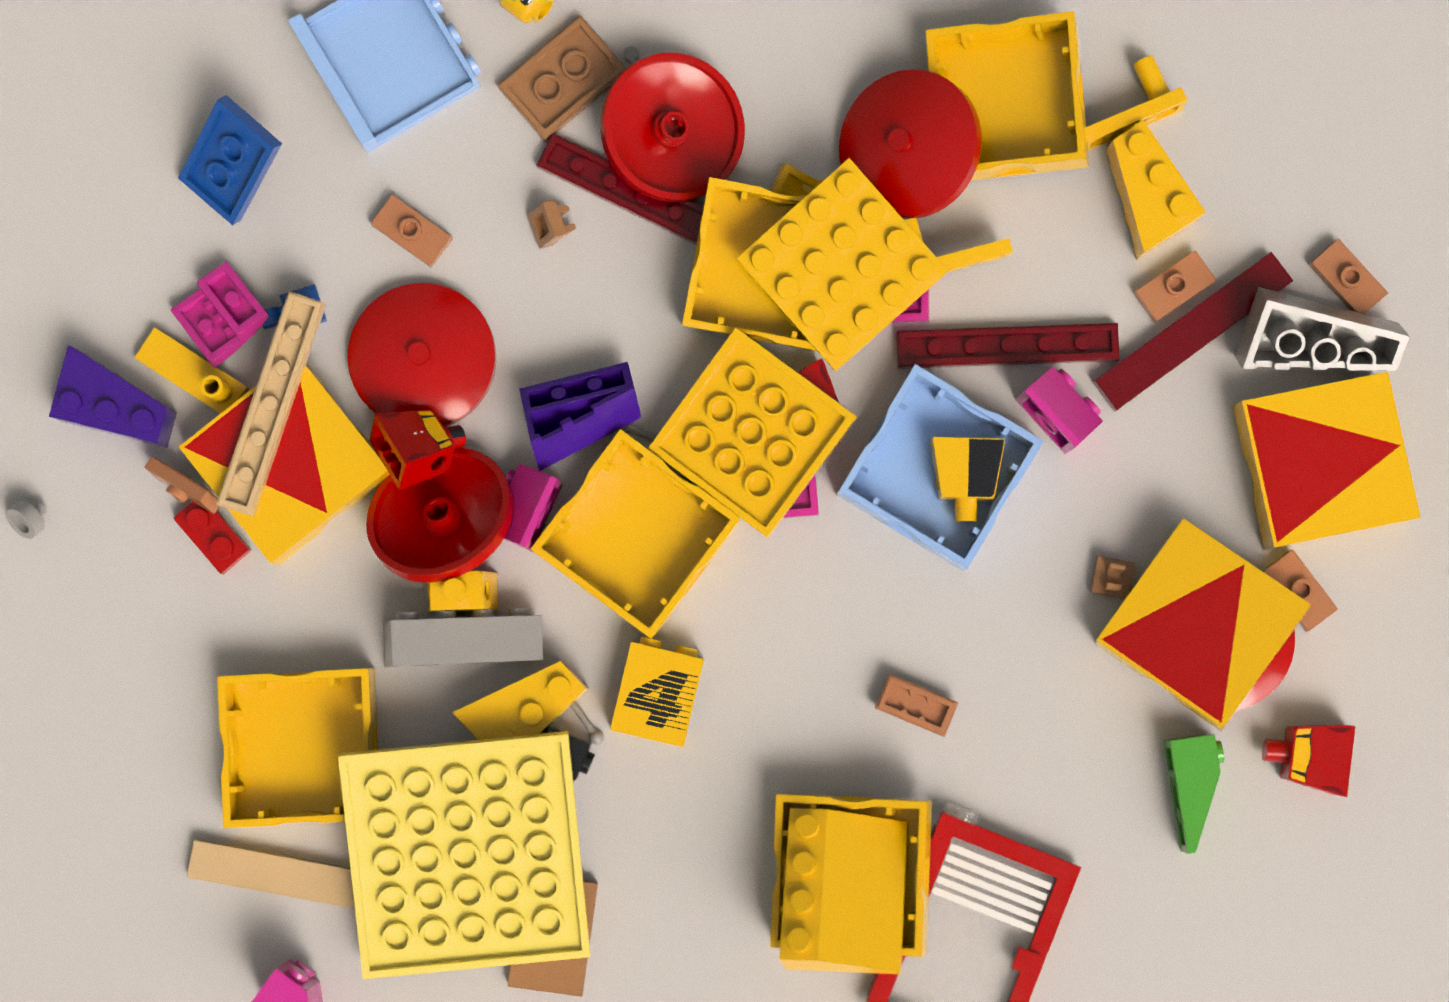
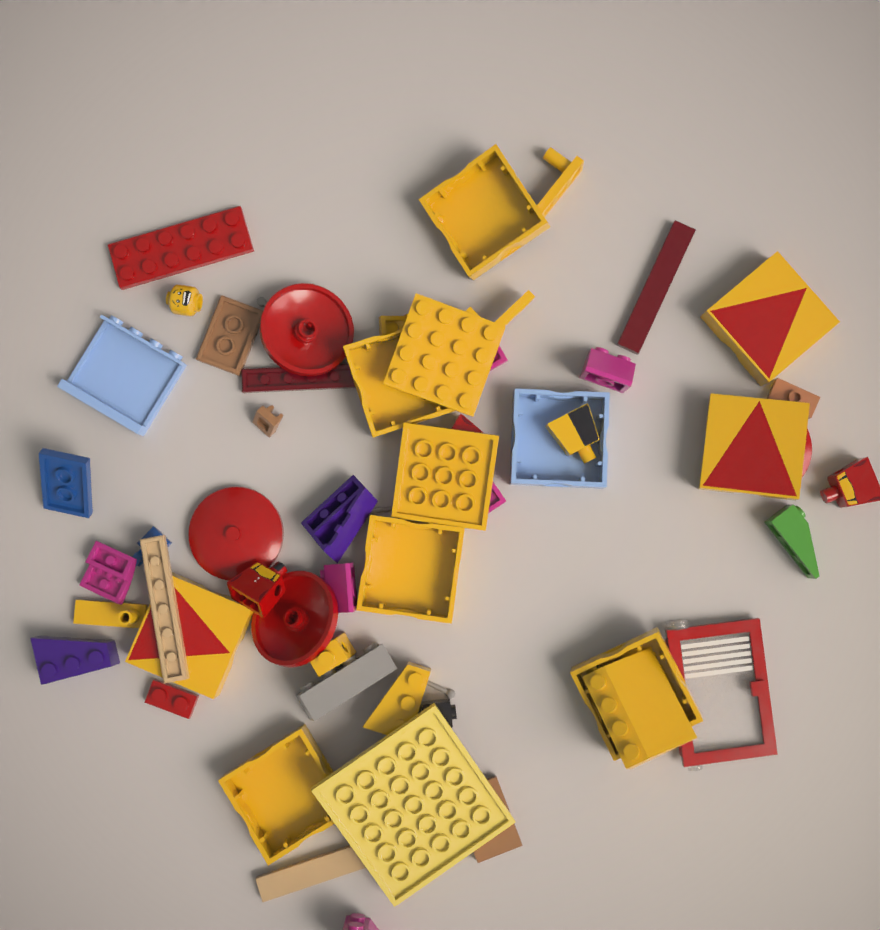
camera: 25 degrees left, 0 degrees up
light grey tile [6,500,46,539] -> none
nougat plate [144,457,220,514] -> none
nougat plate [371,195,453,268] -> none
yellow panel [610,637,704,747] -> none
red dish [839,69,982,219] -> none
nougat plate [875,674,959,737] -> none
dark red tile [896,323,1120,369] -> none
medium nougat tile [1089,556,1135,599] -> none
yellow wedge [1106,120,1206,260] -> none
nougat plate [1133,250,1216,323] -> none
light grey wedge [1234,287,1410,371] -> none
nougat plate [1309,239,1388,314] -> none

